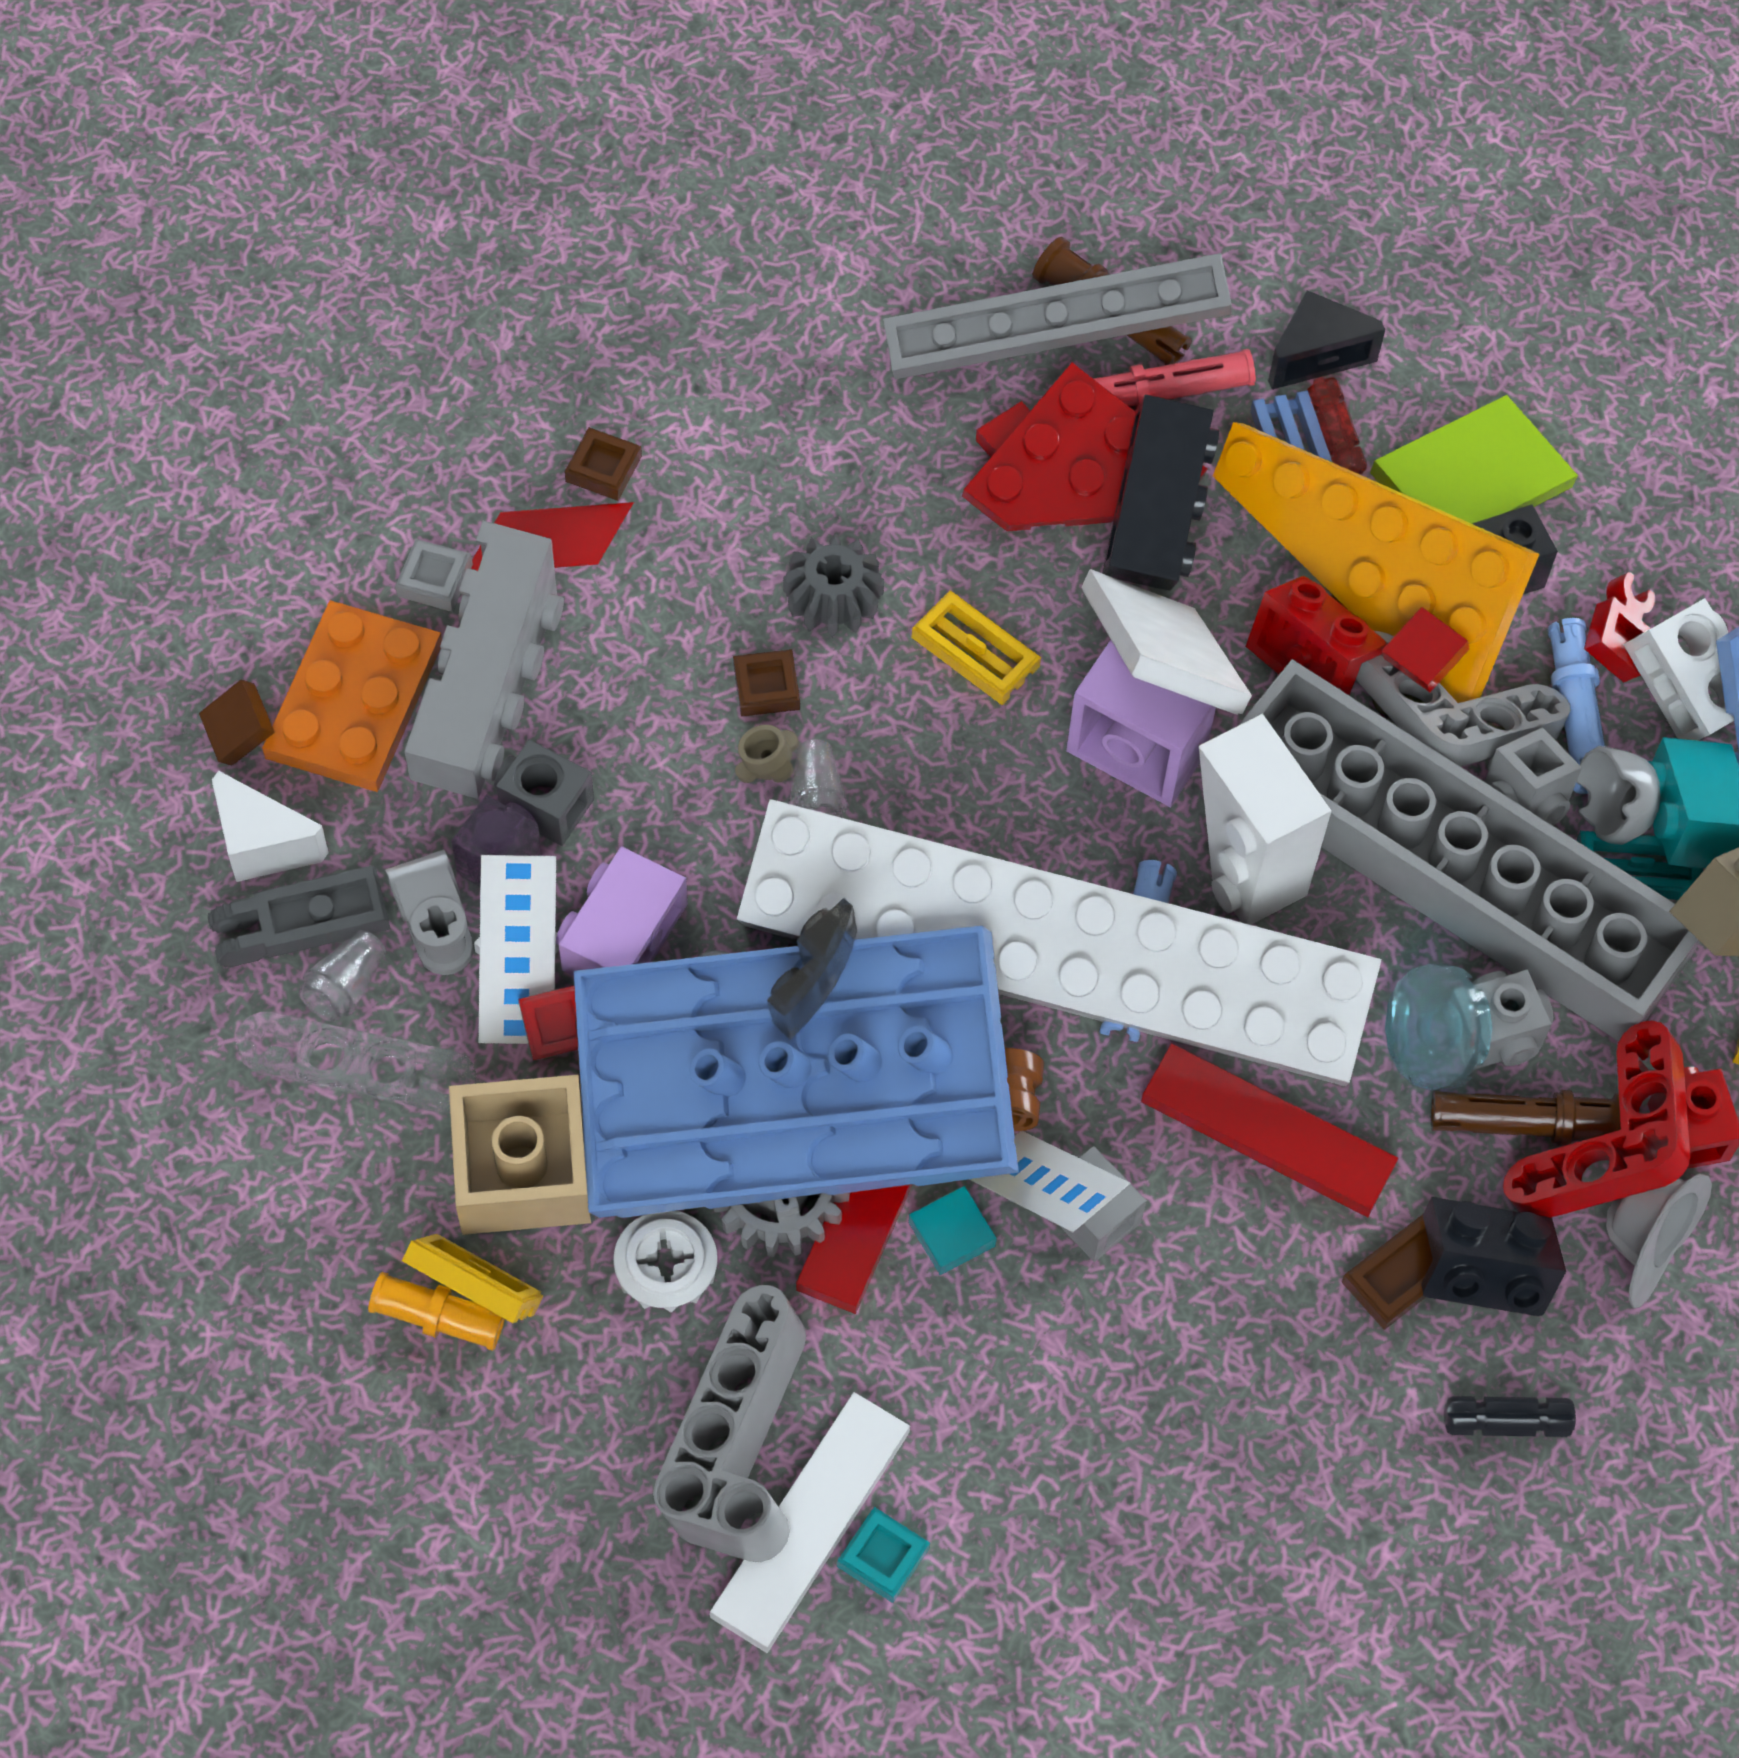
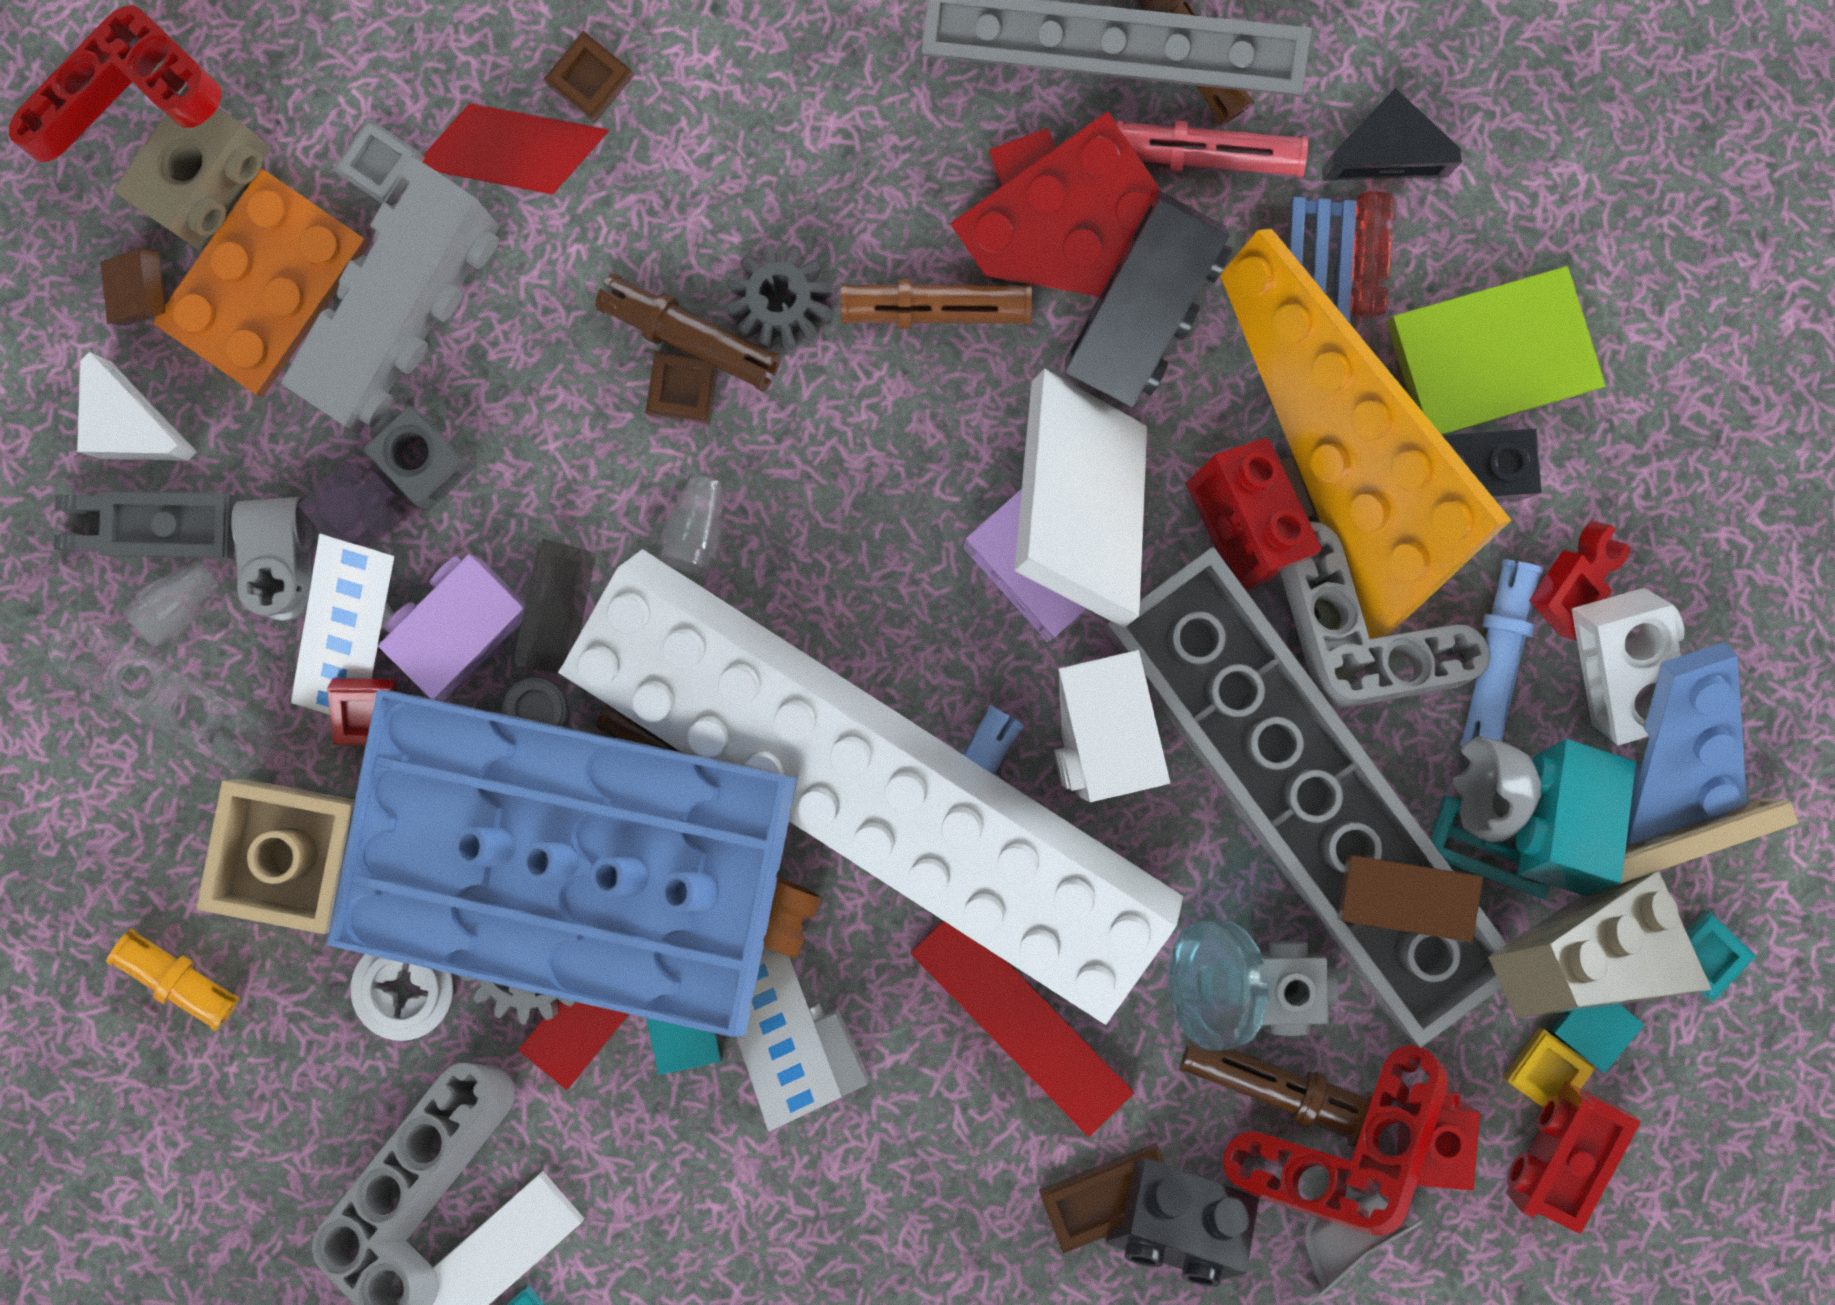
camera: 20 degrees right, 25 degrees up
yellow tile [402,1234,543,1323] -> none
dark tan plate [735,724,799,783] -> none
clear smoke slope [767,898,857,1040] -> none
yellow tile [911,590,1041,705] -> none
red tile [1382,607,1470,693] -> none
light grey brick [1485,727,1582,826] -> none
none -> red beam [8,5,222,162]
none -> dark tan brick [112,86,272,250]
none -> clear smoke slope [514,539,596,674]
none -> reddish brown pin [595,273,781,392]
none -> dark orange pin [841,279,1032,329]
none -> reddish brown tile [1337,854,1483,942]

